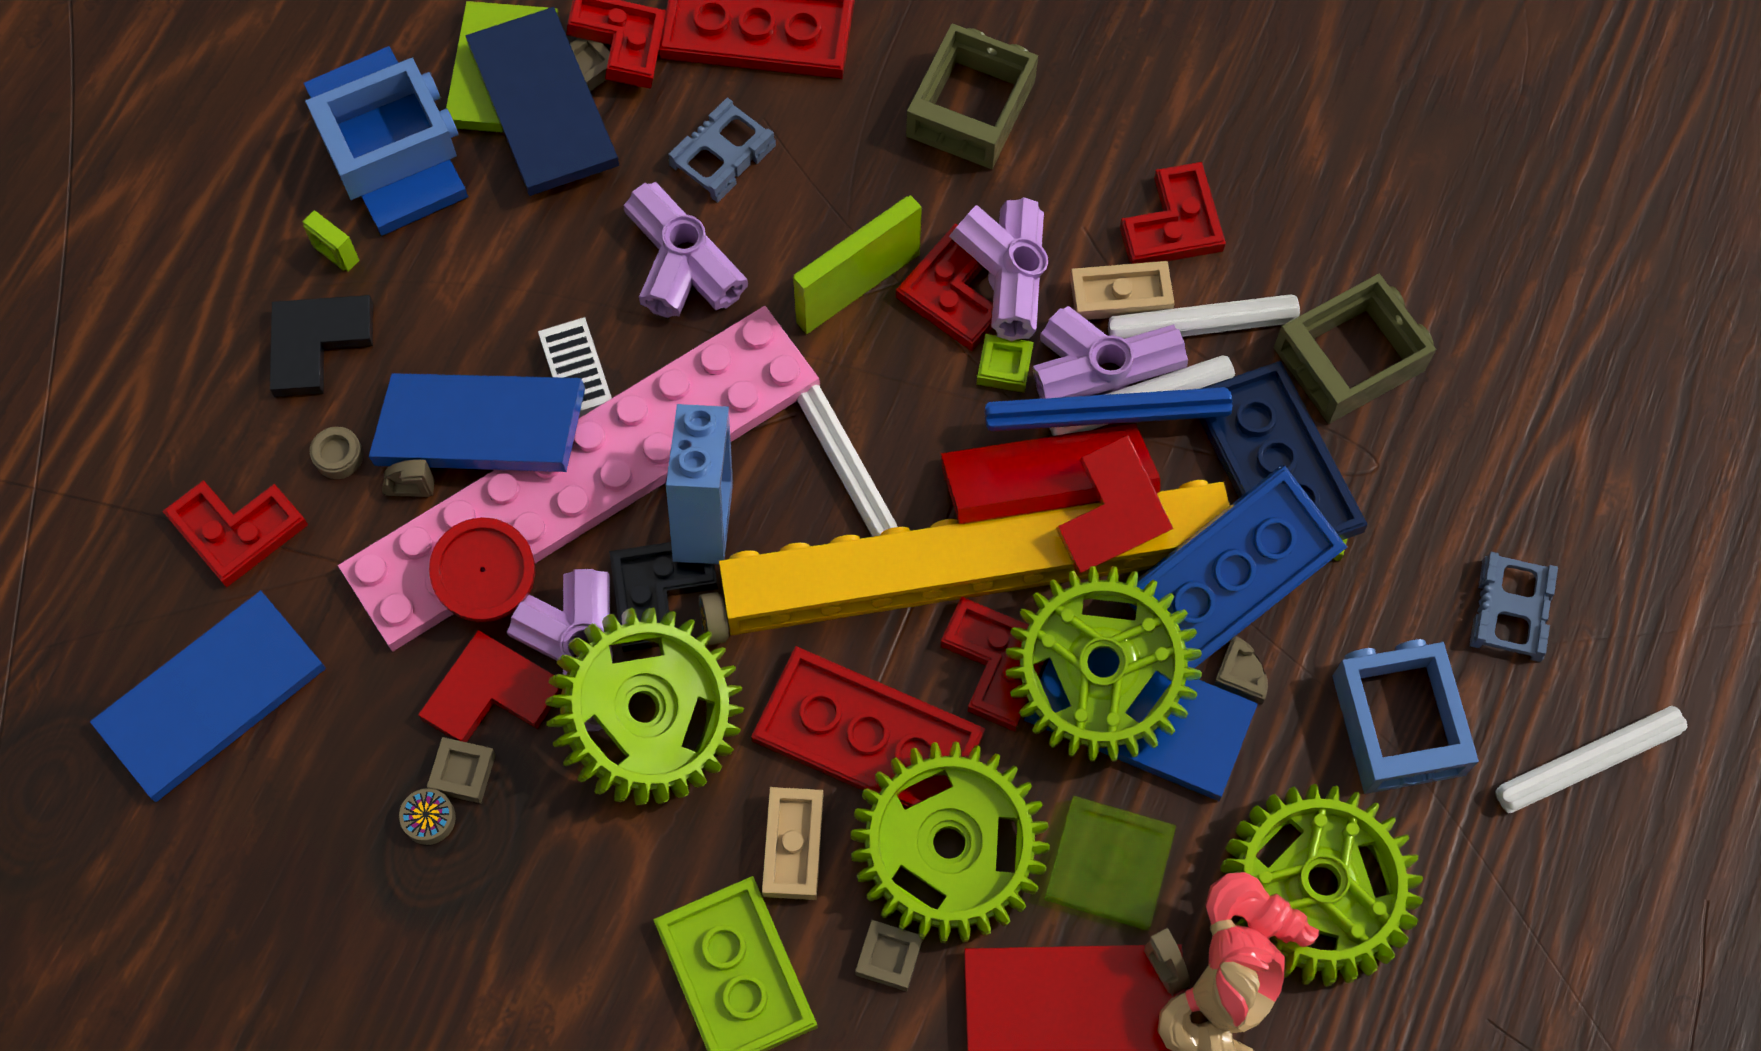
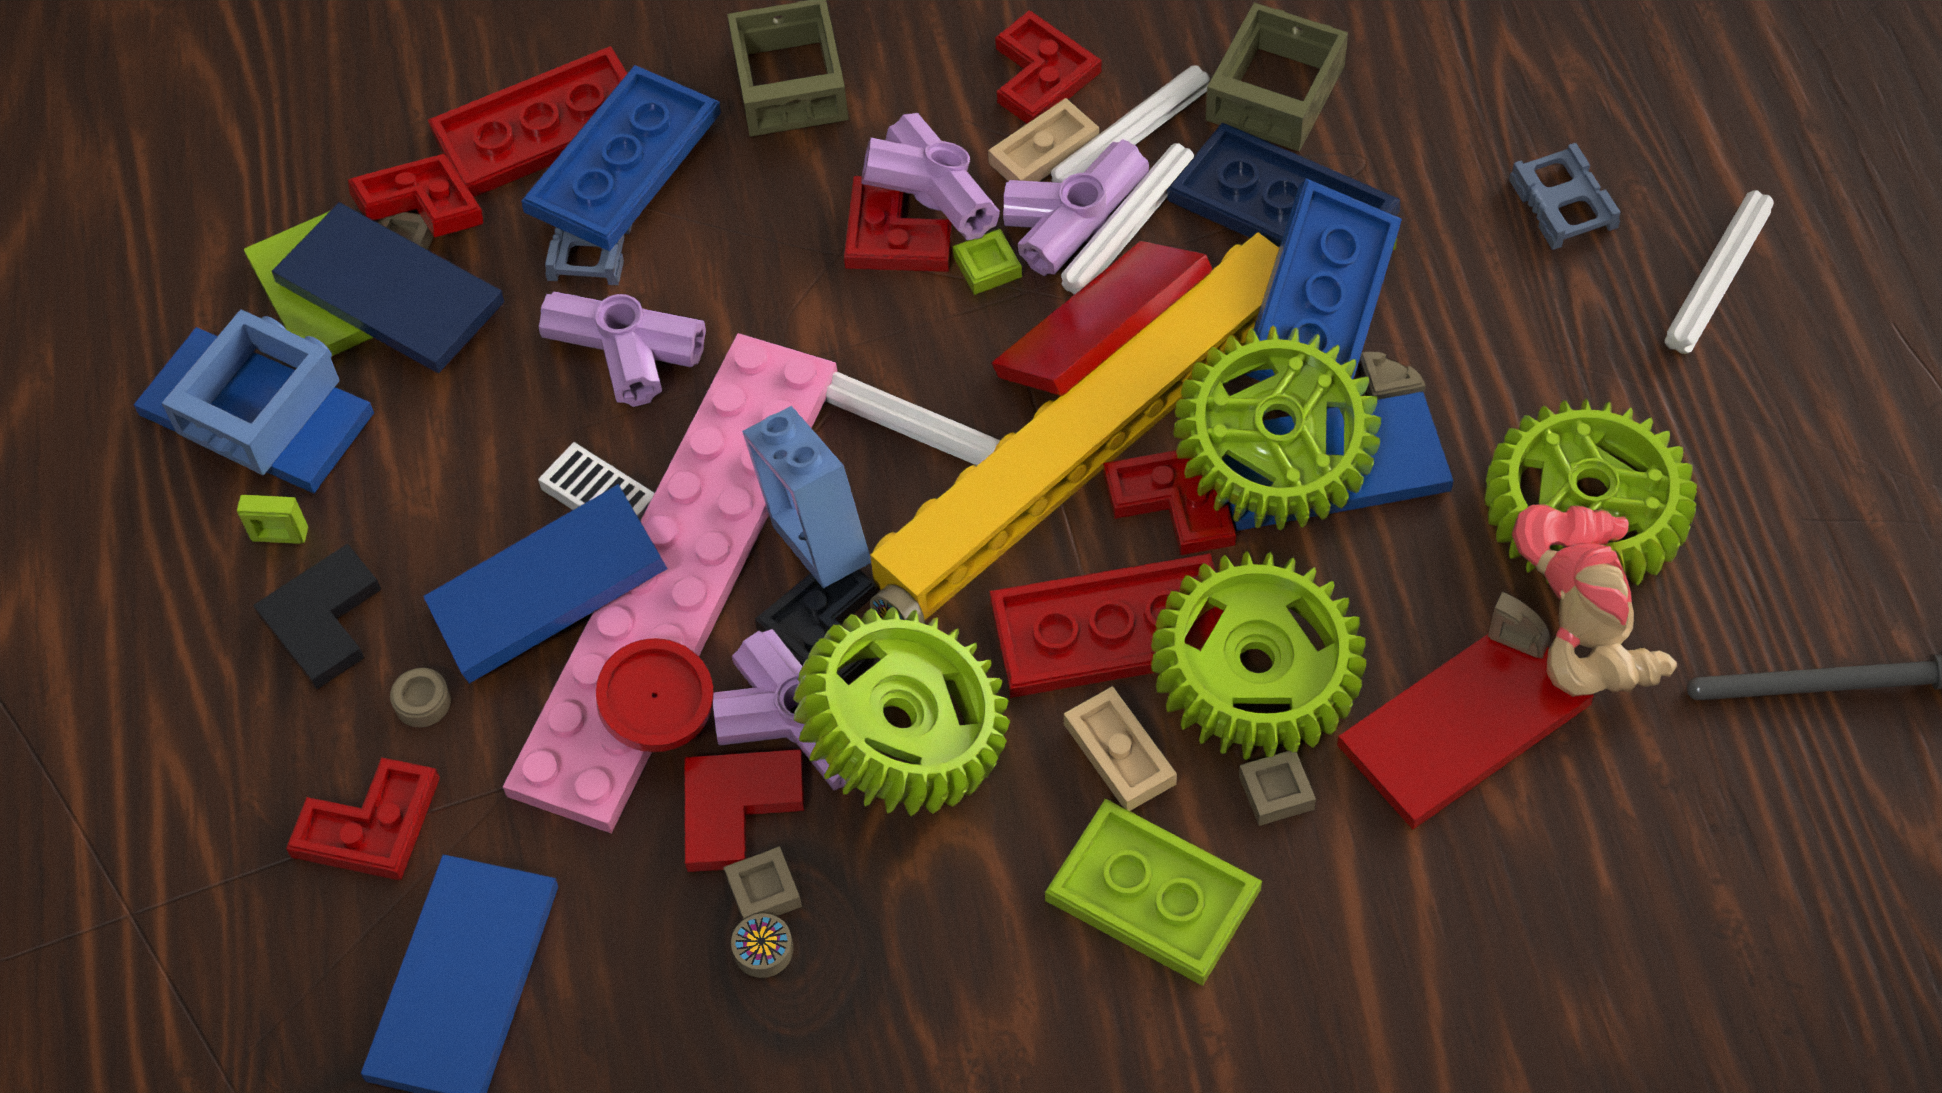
camera: 30 degrees left, 10 degrees down
dark tan tile [382,460,435,497] -> none
lime tile [793,195,922,335] -> none
blue axle [984,387,1233,431] -> none
clear neon green tile [1044,795,1176,931] -> none
red tile [1056,436,1174,574] -> none
medium blue window [1332,639,1479,794] -> none
none -> blue tile [521,65,721,251]

